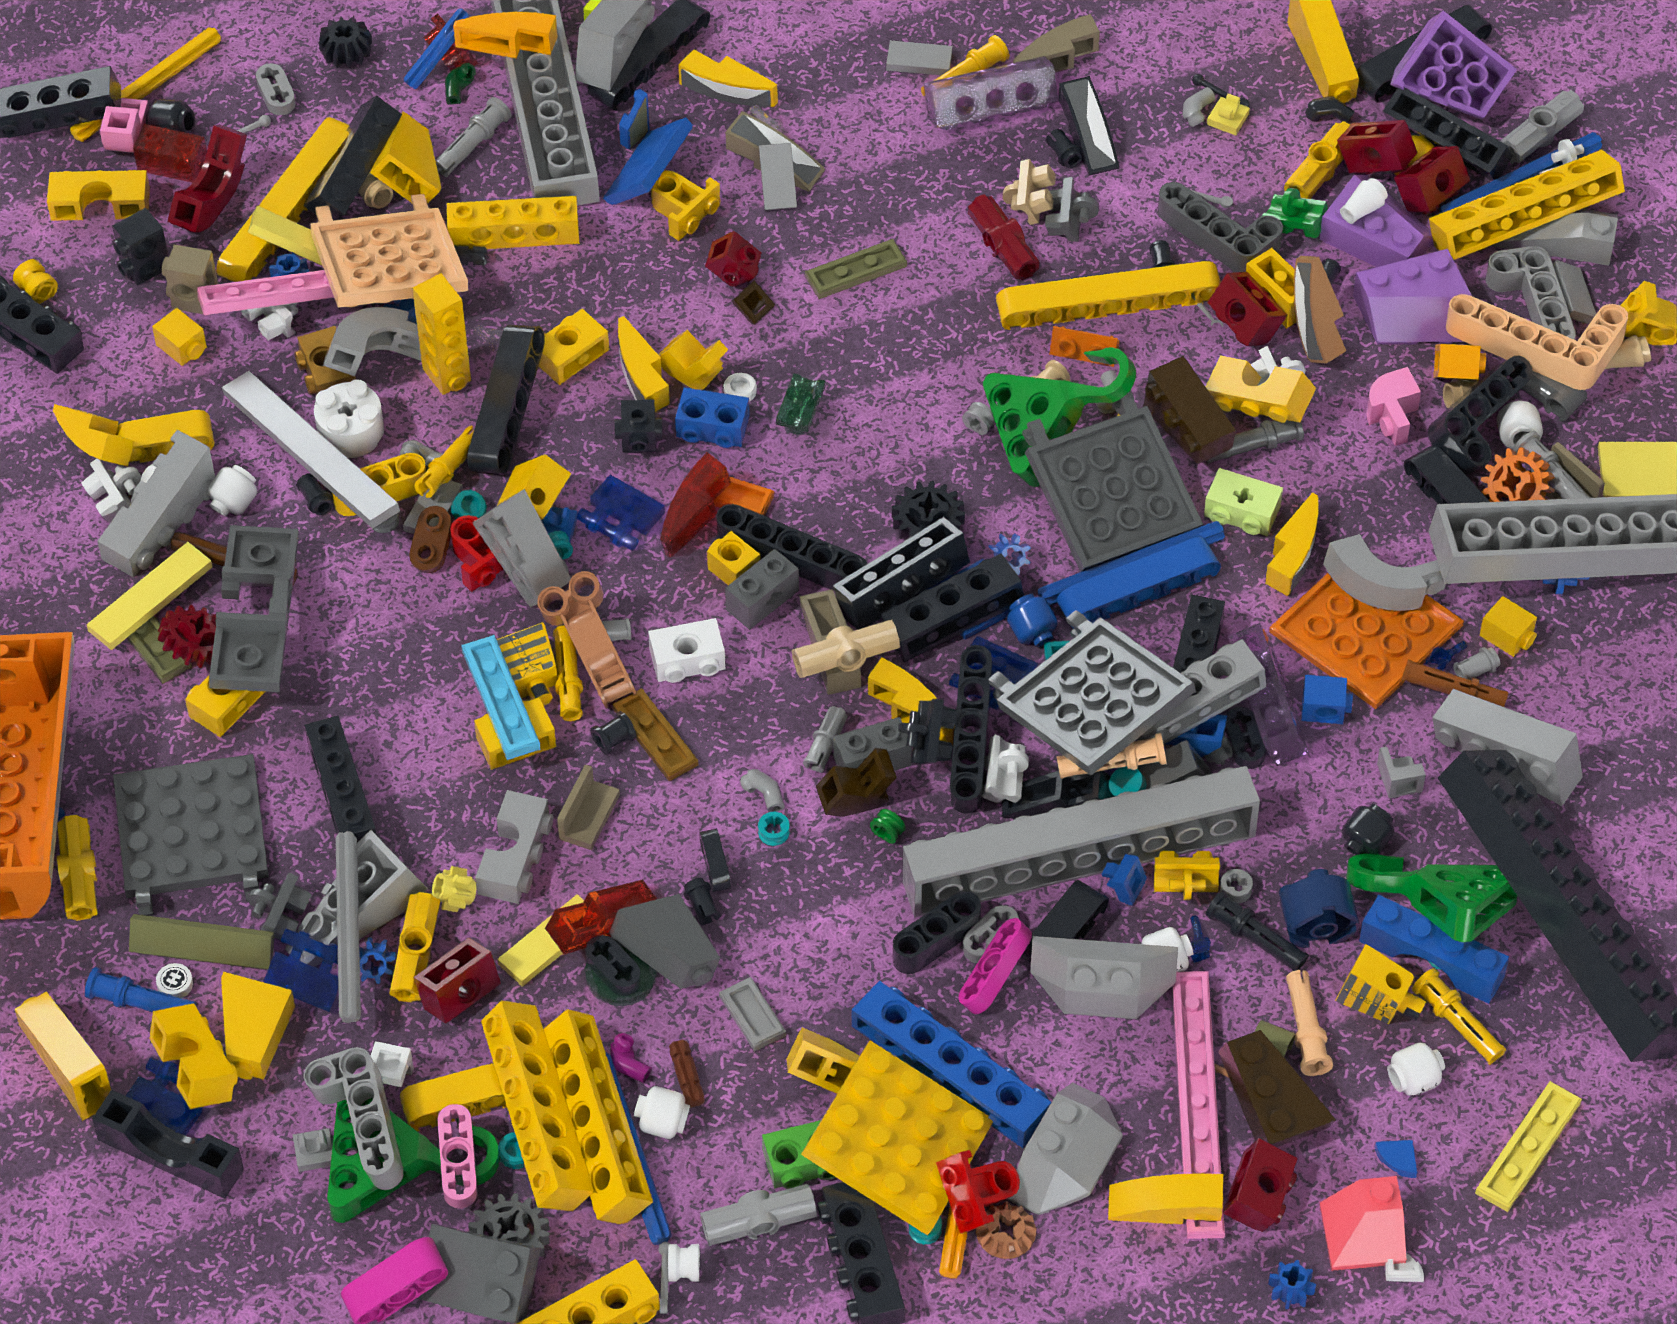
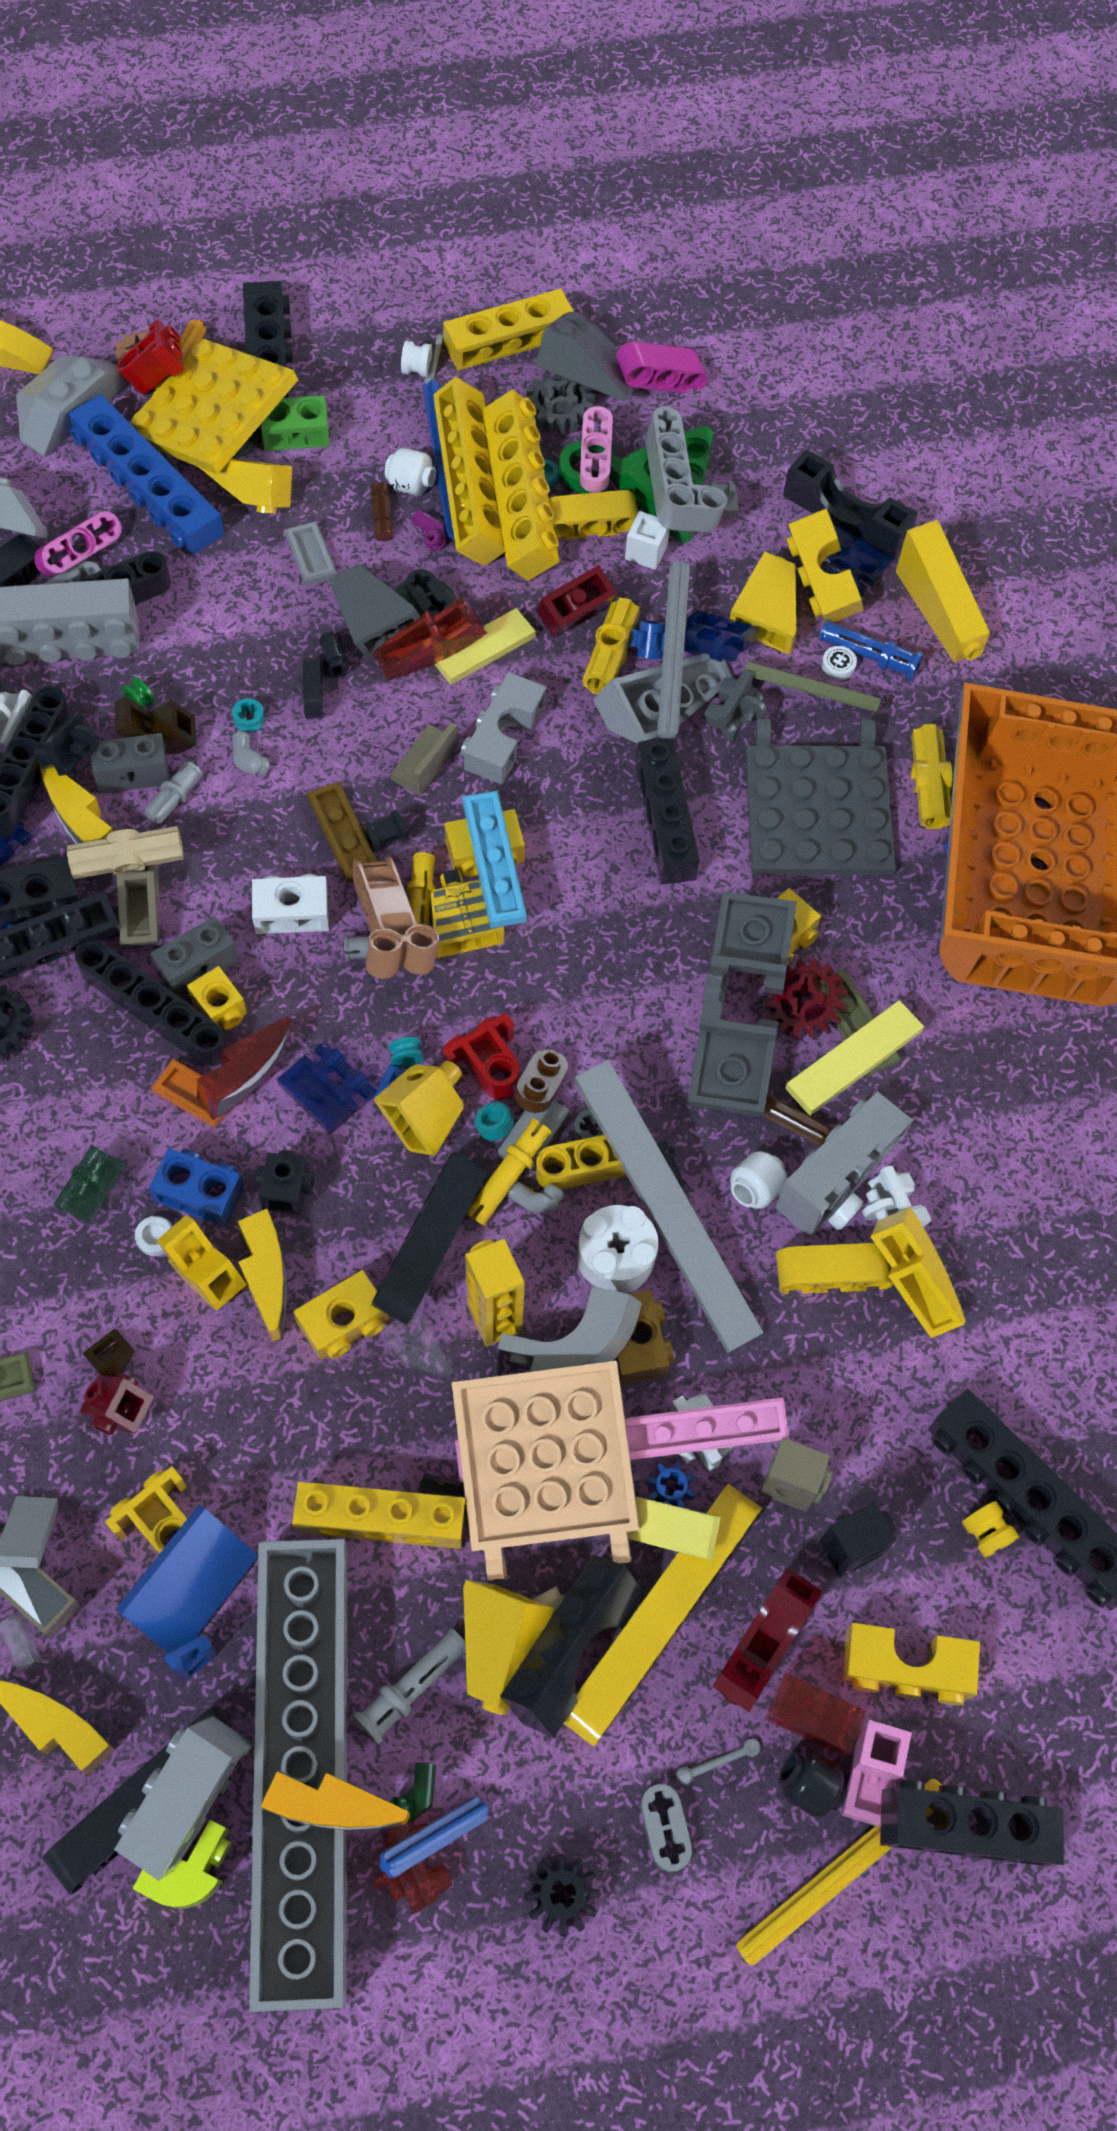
camera: 175 degrees left, 10 degrees up
yellow brick [152,308,207,366] -> none
light yellow gear [432,866,477,912] -> none
light grey wedge [473,489,571,607] -> none
light grey piece [700,1184,817,1246] -> none

